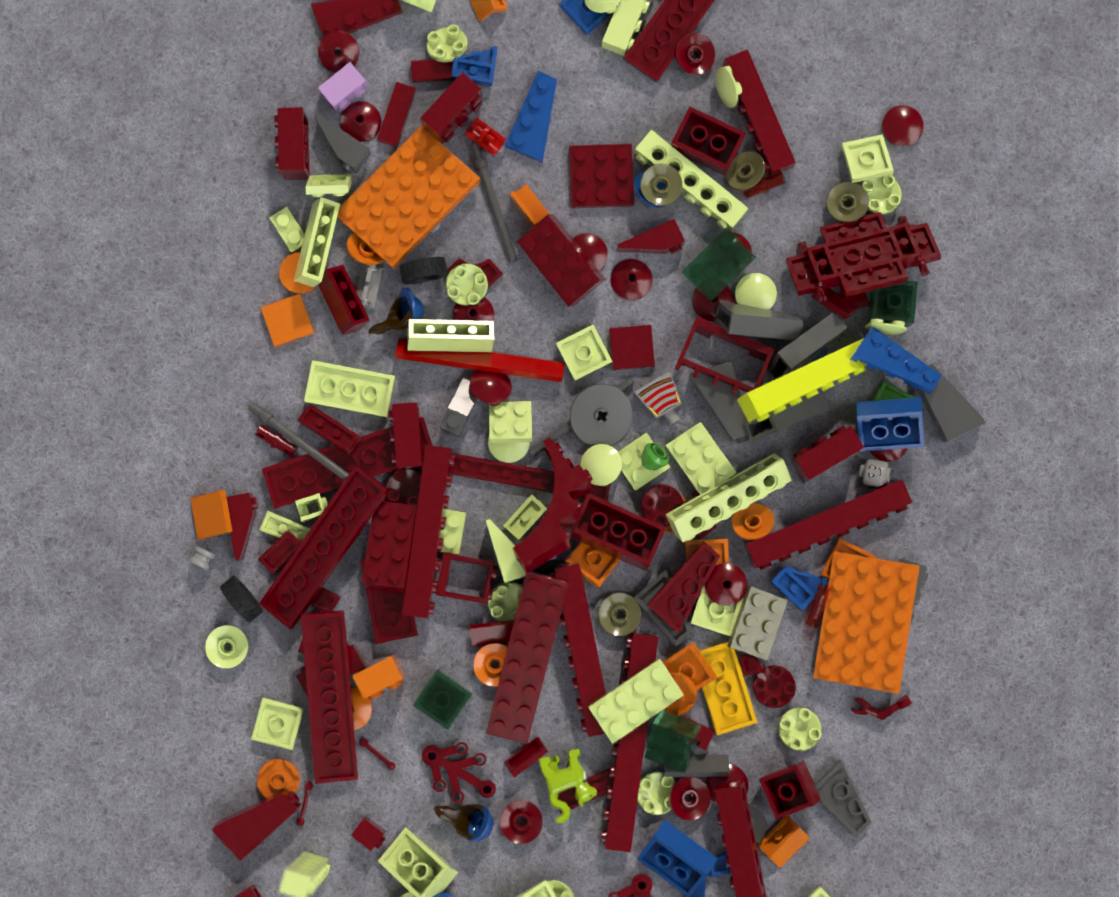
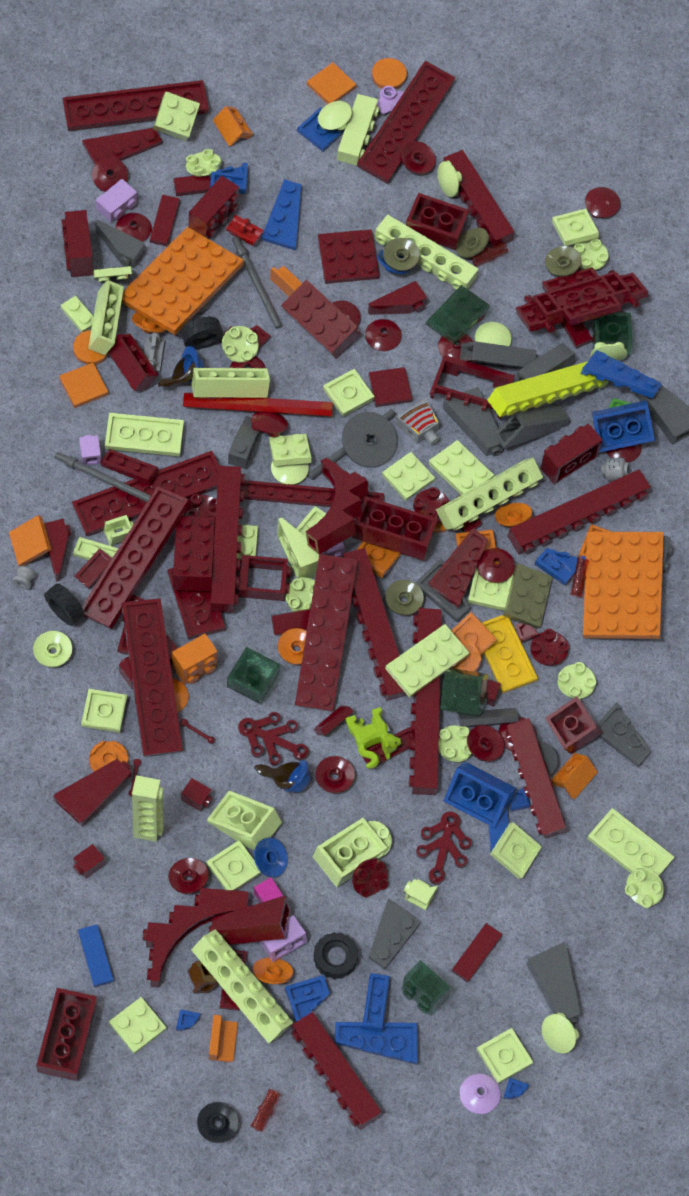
camera: 10 degrees left, 20 degrees down
dark red pin [255,425,298,458] -> none
dark red brick [388,402,423,470] -> none
yellowish green dish [580,444,623,487] -> none
bright green cone [641,443,669,470] -> none
dark red tile [811,288,858,320] -> none
dark red piece [851,695,912,720] -> none
none -> lavender brick [79,435,101,465]

